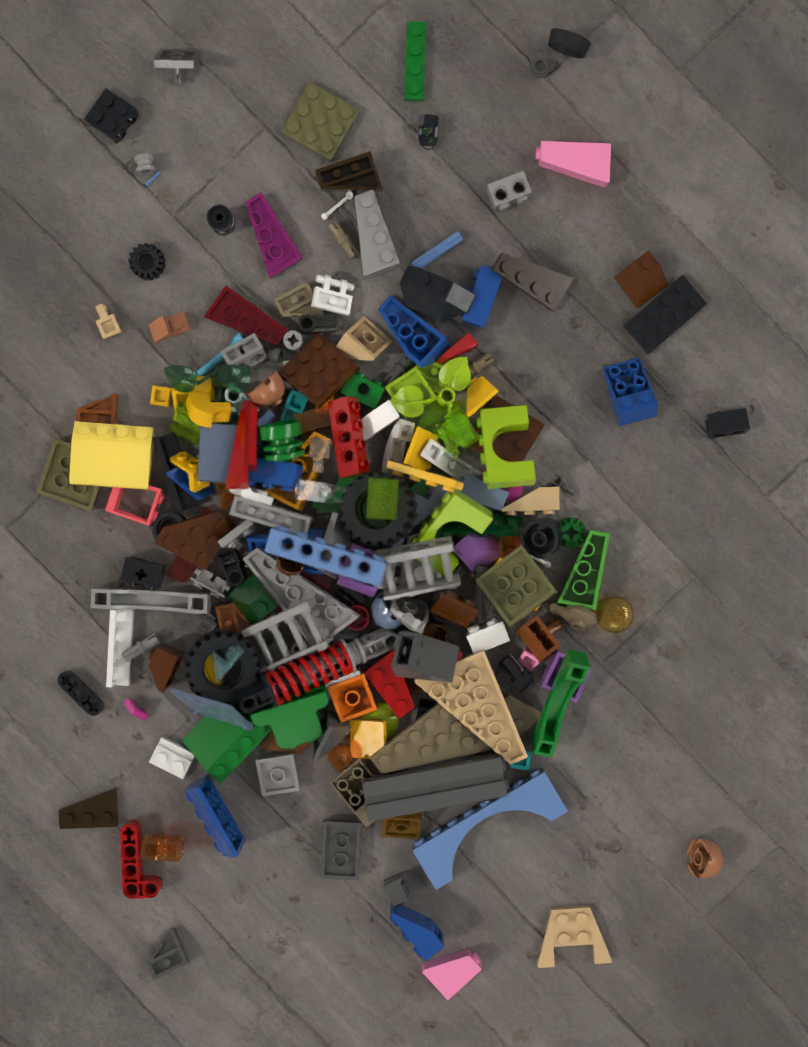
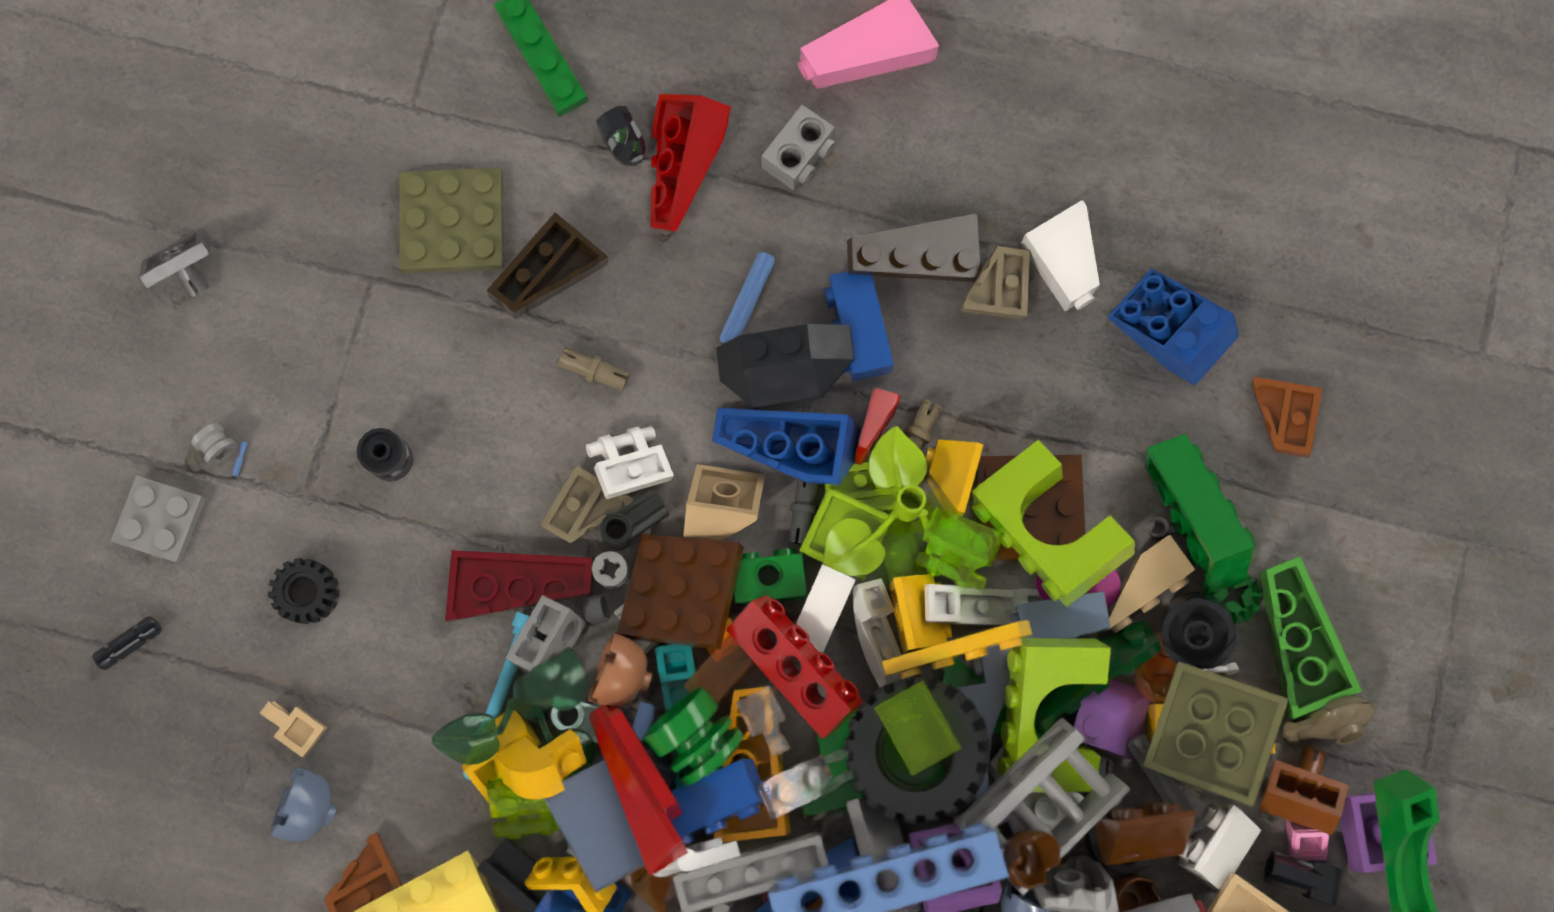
camera: 30 degrees left, 10 degrees down
black plate [84,88,139,144] -> none
nougat slope [149,312,191,343] -> none
yellow tile [150,385,172,407] -> none
magenta wing [245,193,303,279] -> none
white hinge [321,191,354,220] -> none
light grey wedge [355,190,400,280] -> none
clear yellow cylinder [595,595,634,633] -> none
reddish brown slope [614,250,668,308] -> none
black plate [623,275,707,355] -> none
black hinge [705,408,750,439] -> none
none -> black axle [92,617,162,670]
none -> light grey plate [110,475,206,564]
none -> sand blue cylinder [269,766,337,843]
none -> red wedge [650,94,731,232]
none -> dark tan wing [959,246,1030,320]
none -> reddish brown hair [1003,829,1061,890]
none -> white slope [1020,200,1100,311]
none -> green wedge [1145,433,1255,594]
none -> dark orange wing [1252,377,1322,458]

